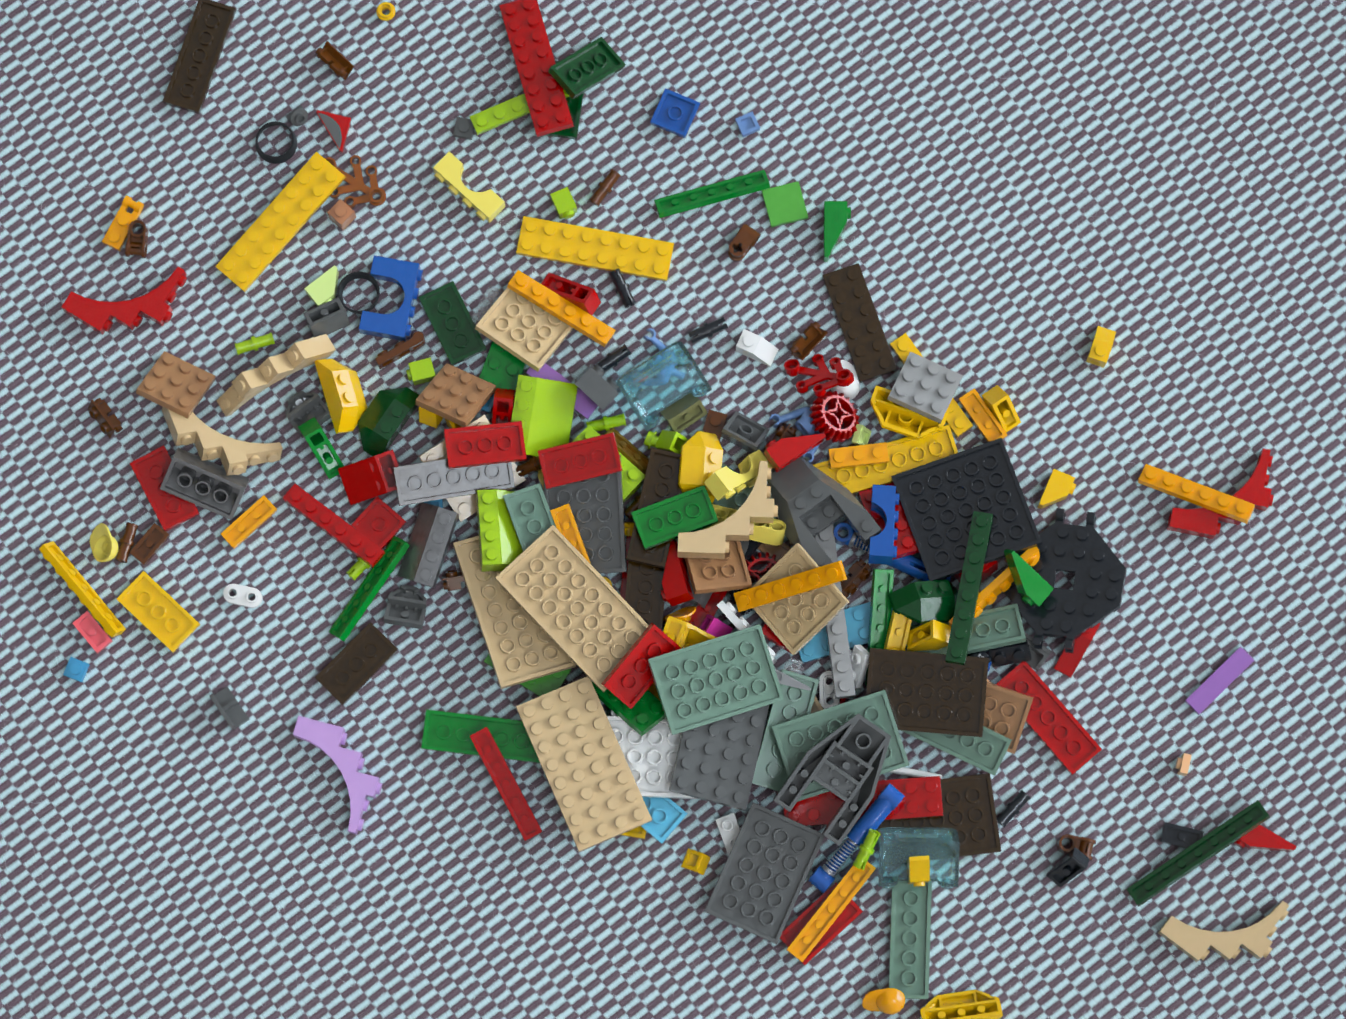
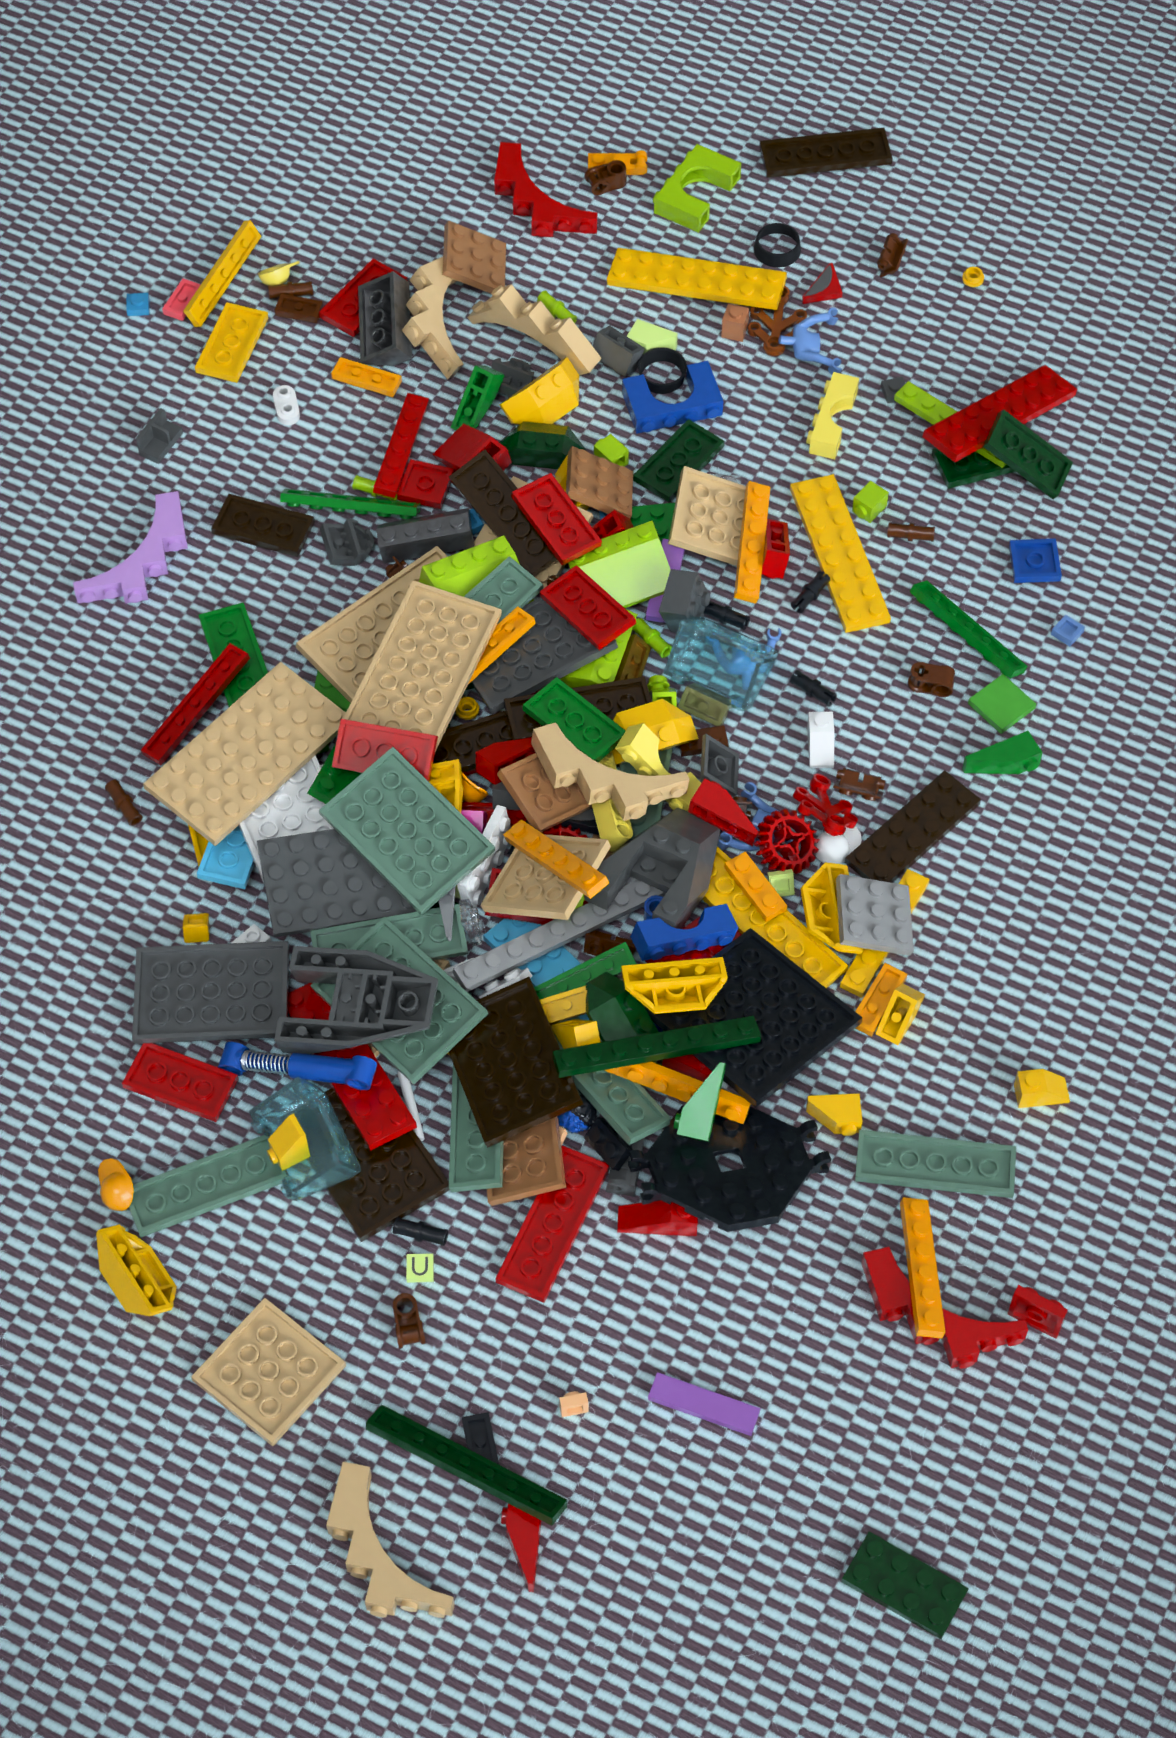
camera: 65 degrees right, 20 degrees down
reddish brown hinge [88,398,123,439] -> none
dark grey plate [285,105,308,126] -> none
reddish brown plate [375,331,425,369] -> none
light orange plate [787,861,876,962] -> none
lime pin [853,828,881,870] -> none
black slope [1046,848,1089,888] -> none
none -> reddish brown pin [105,779,143,826]
none -> tan plate [191,1298,346,1446]
none -> yellowish green tile [406,1254,434,1283]
none -> yellow wedge [621,957,728,1014]
none -> lime arch [653,144,741,233]
none -> medium blue piece [778,307,842,375]
none -> sand green plate [855,1129,1016,1198]
none -> red plate [1007,1285,1068,1339]

